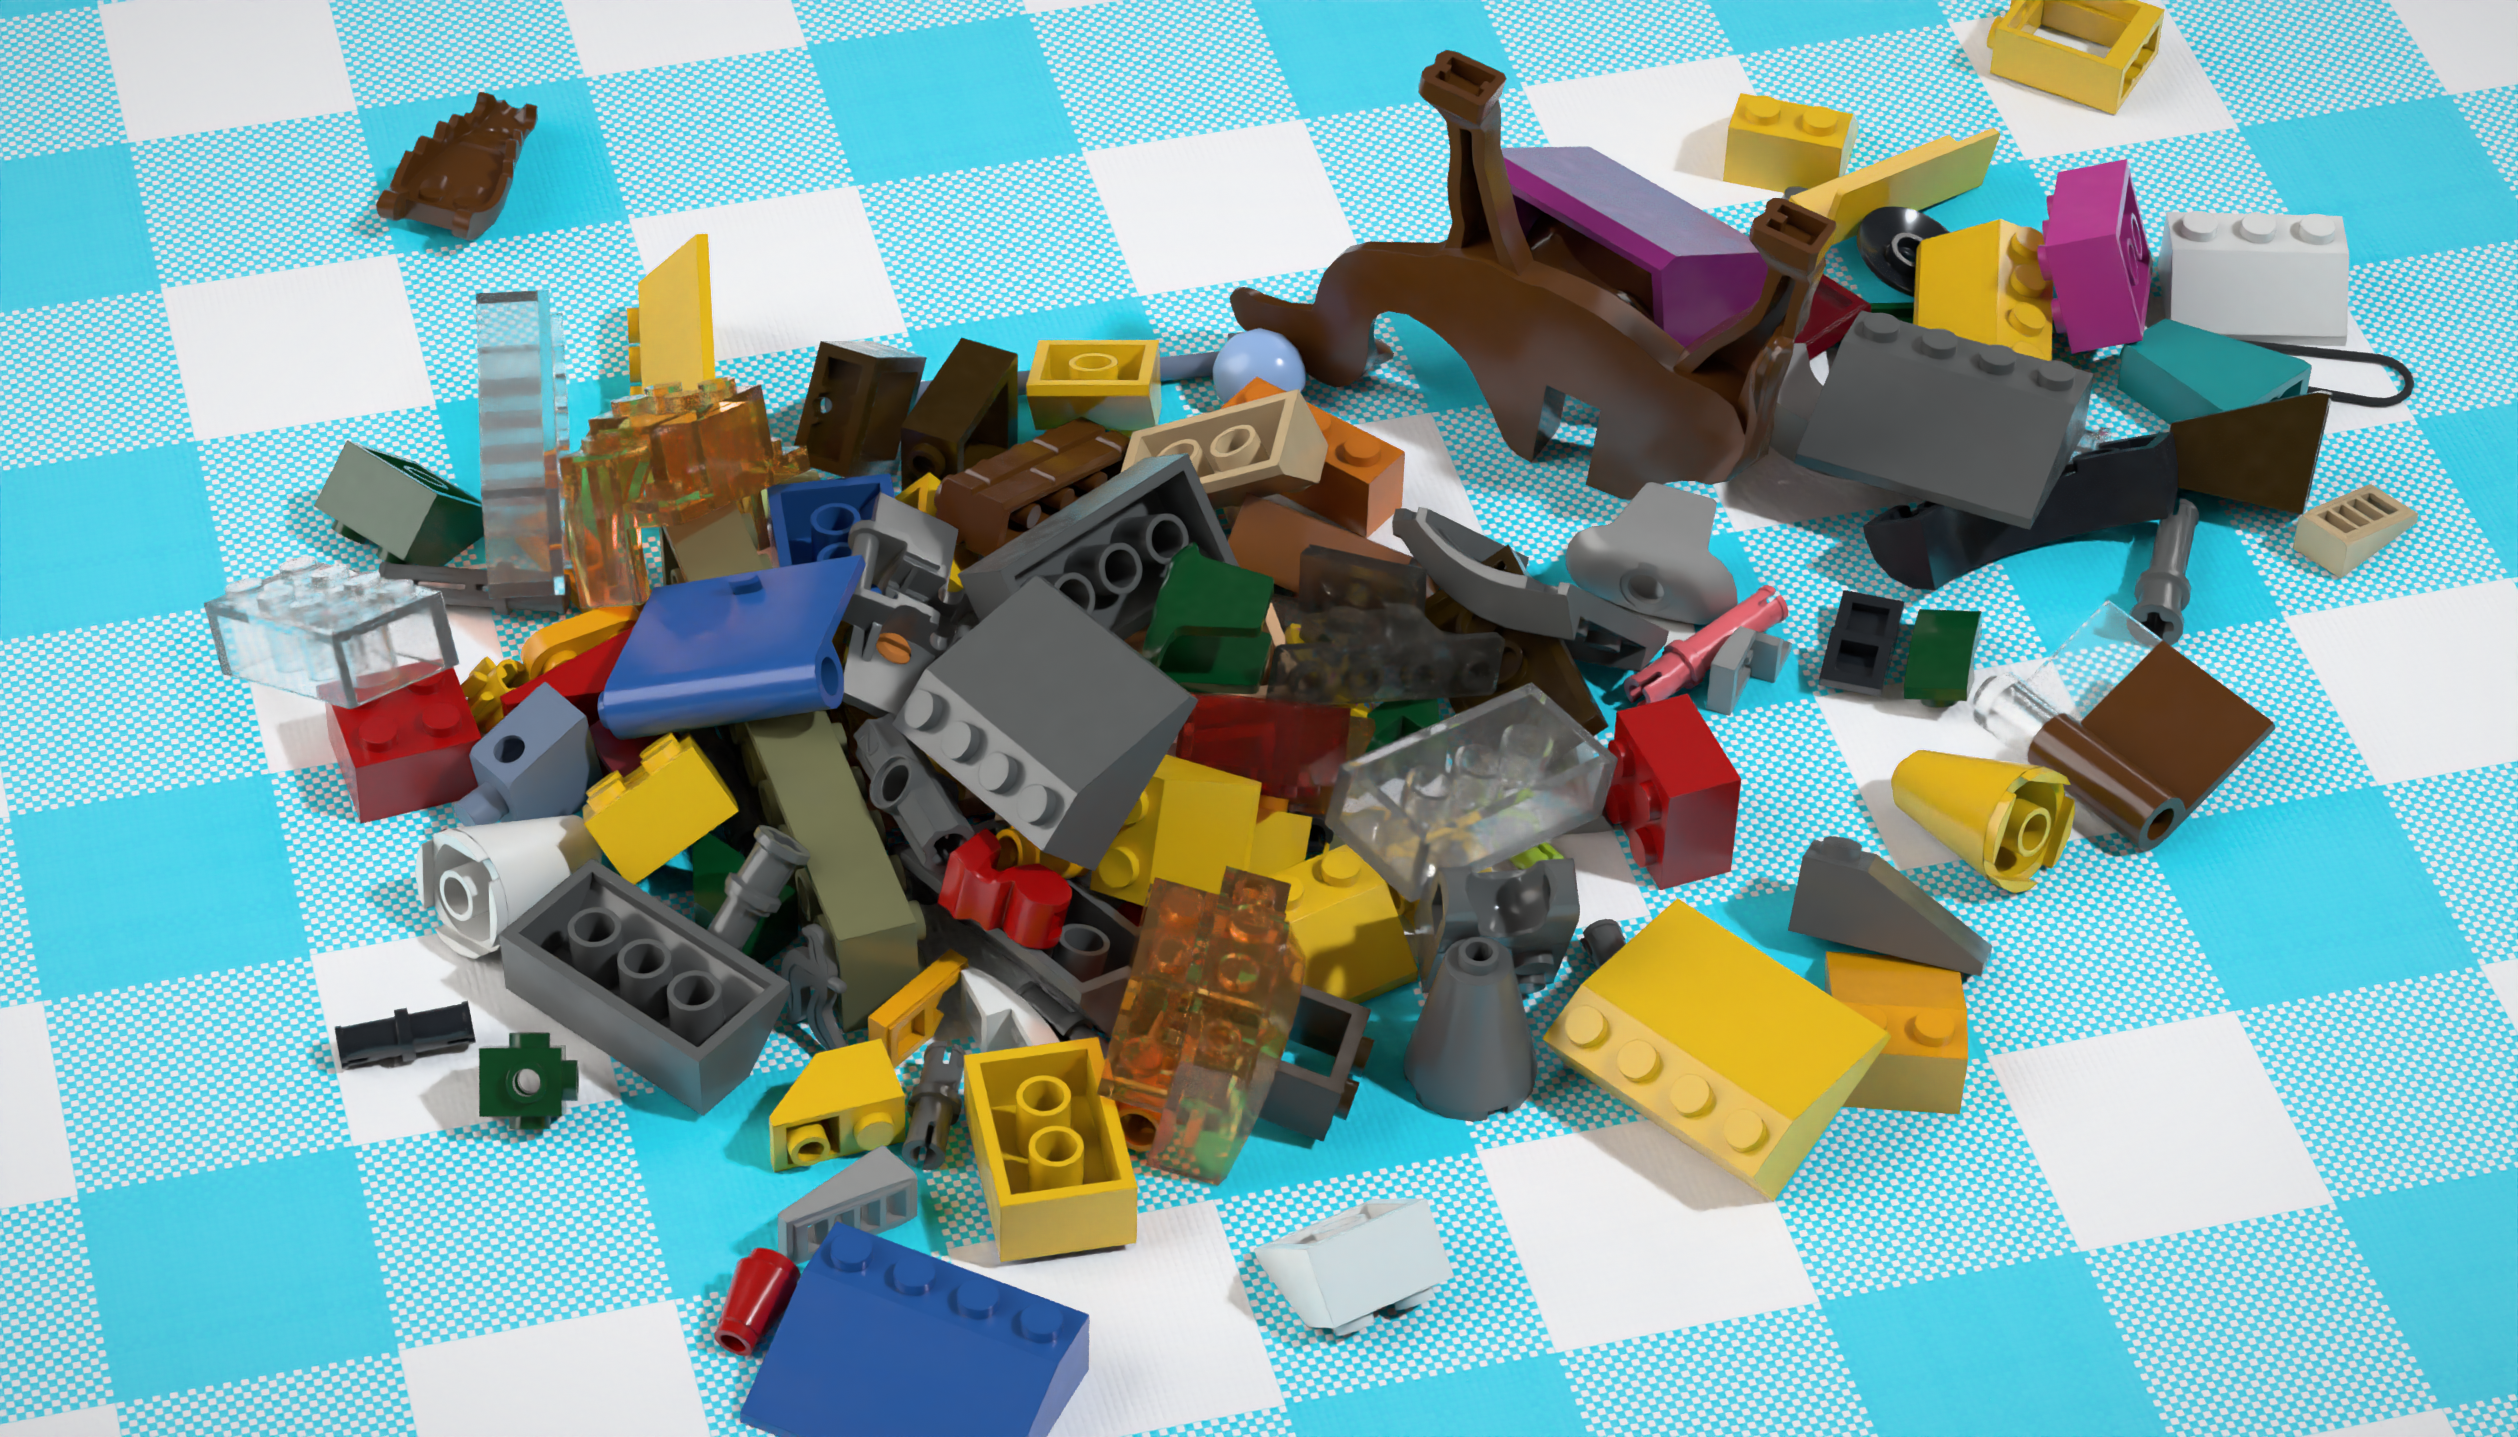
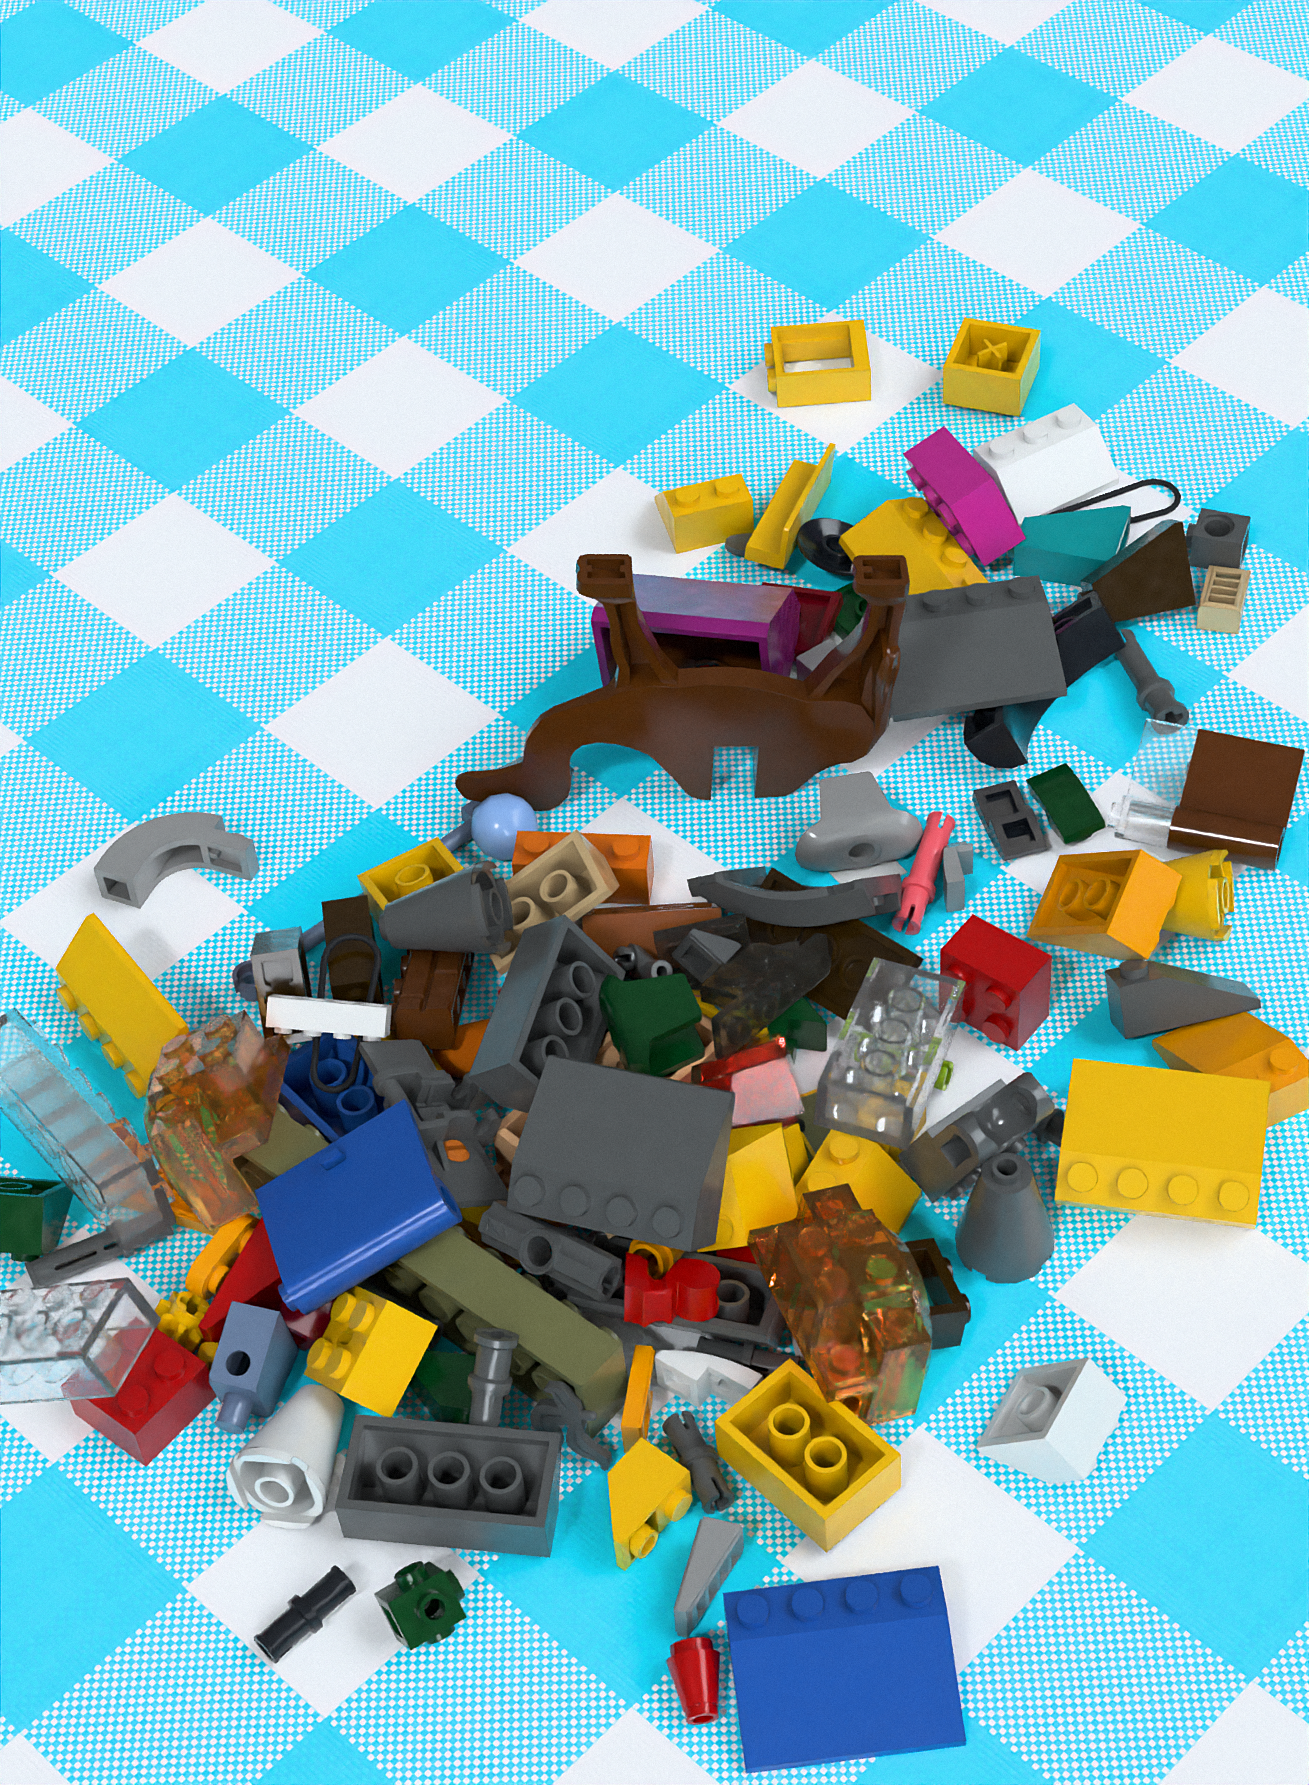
camera: 25 degrees left, 5 degrees up
none -> light grey arch [93,812,260,909]
none -> white piece [266,994,392,1042]
none -> black piece [310,933,382,1094]
none -> dark grey cone [379,860,513,954]
none -> dark grey arm [613,943,673,980]
none -> dark grey slope [672,928,742,986]
none -> yellow brick [943,317,1041,417]
none -> light orange slope [1026,849,1182,960]
none -> dark grey brick [1185,508,1251,569]

